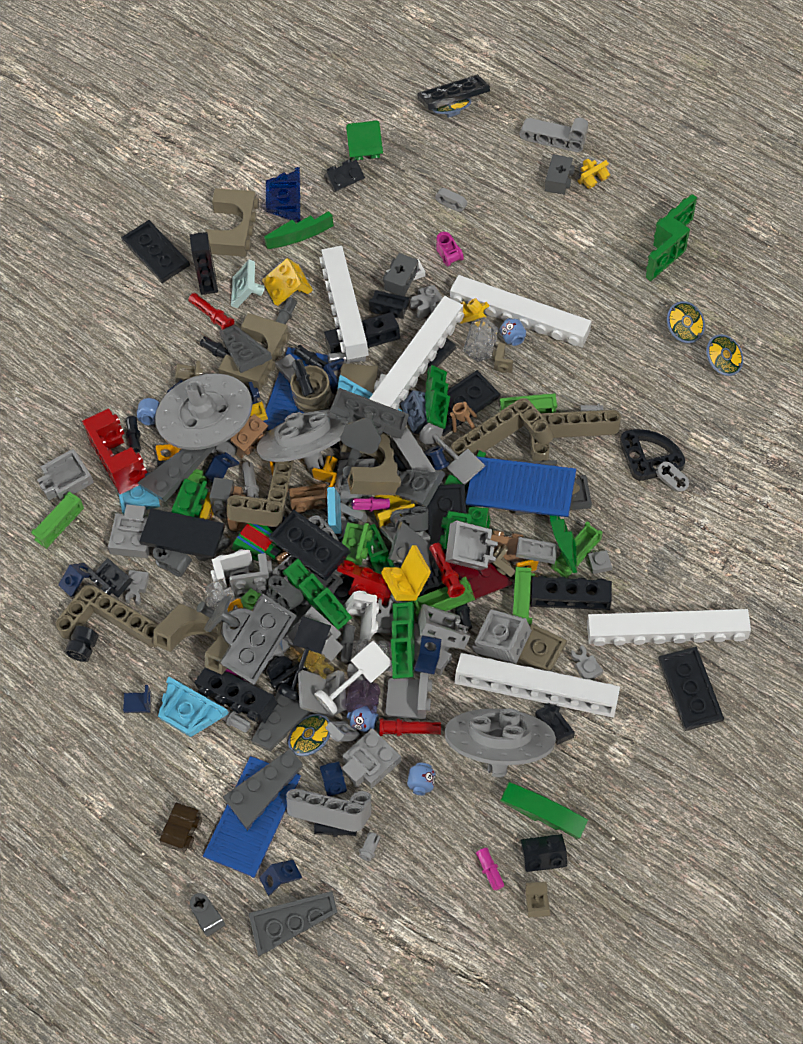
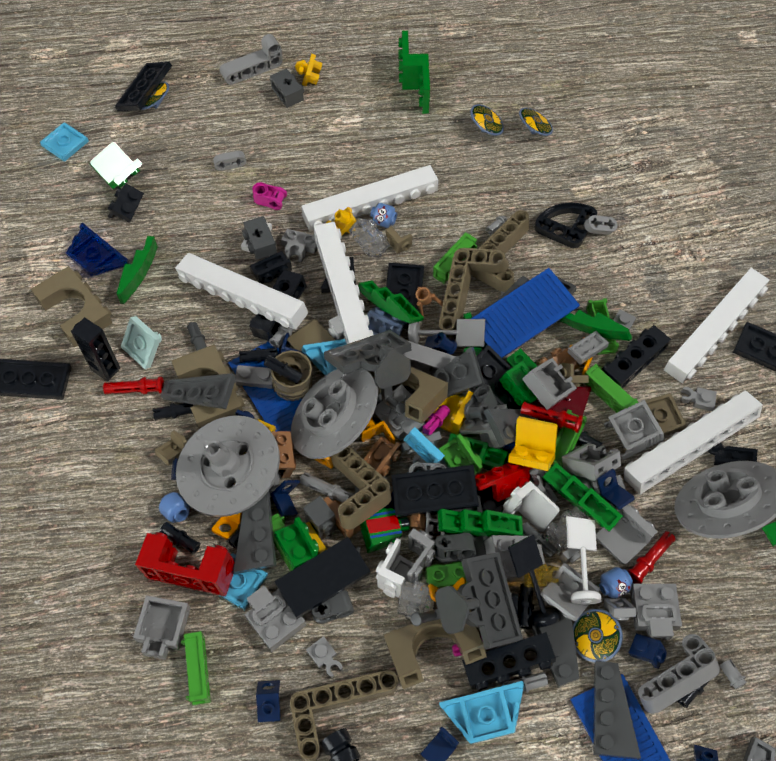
camera: 50 degrees left, 0 degrees up
black bracket [87,558,134,598] -> none
yellow bracket [262,258,313,306] -> none
clear purple bracket [345,679,381,714] -> none
medium blue head [407,763,436,796] -> none
none -> medium azure tile [40,122,89,162]

